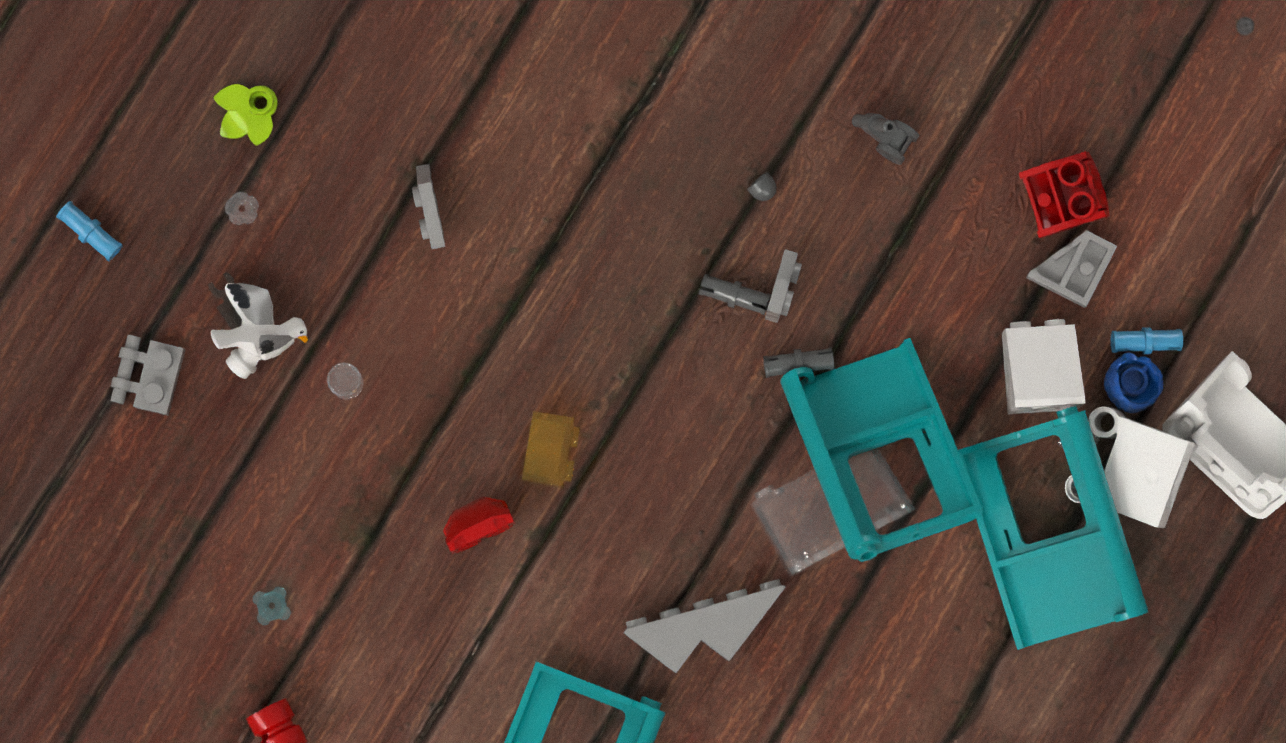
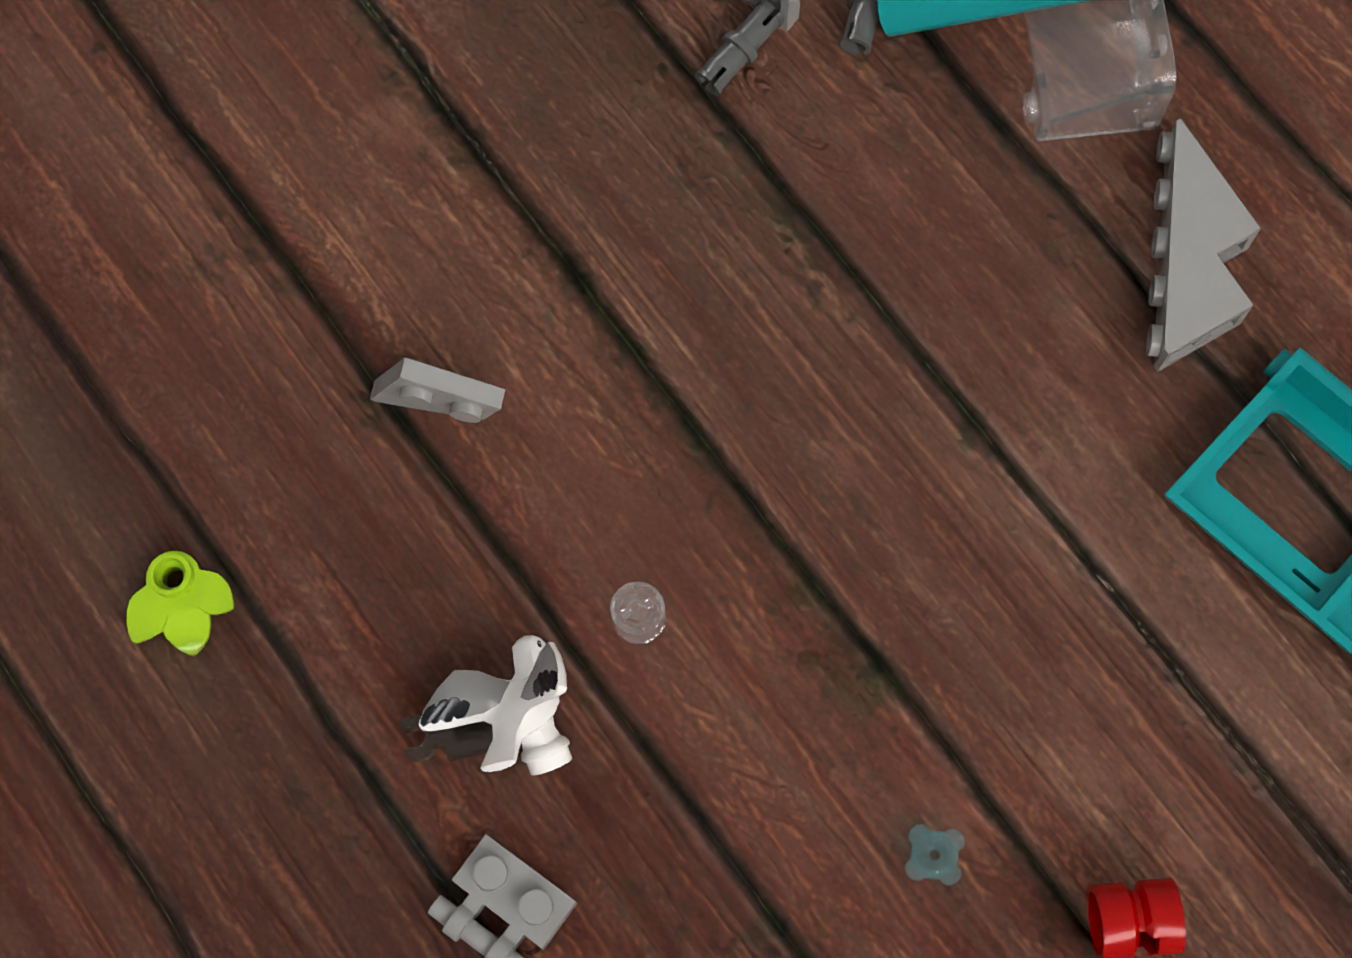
camera: 65 degrees left, 10 degrees down
dark azure pin [56,201,123,261] -> none
clear plate [225,192,259,225] -> none
red slope [443,496,516,554] -> none
clear yellow brick [522,411,580,489] -> none

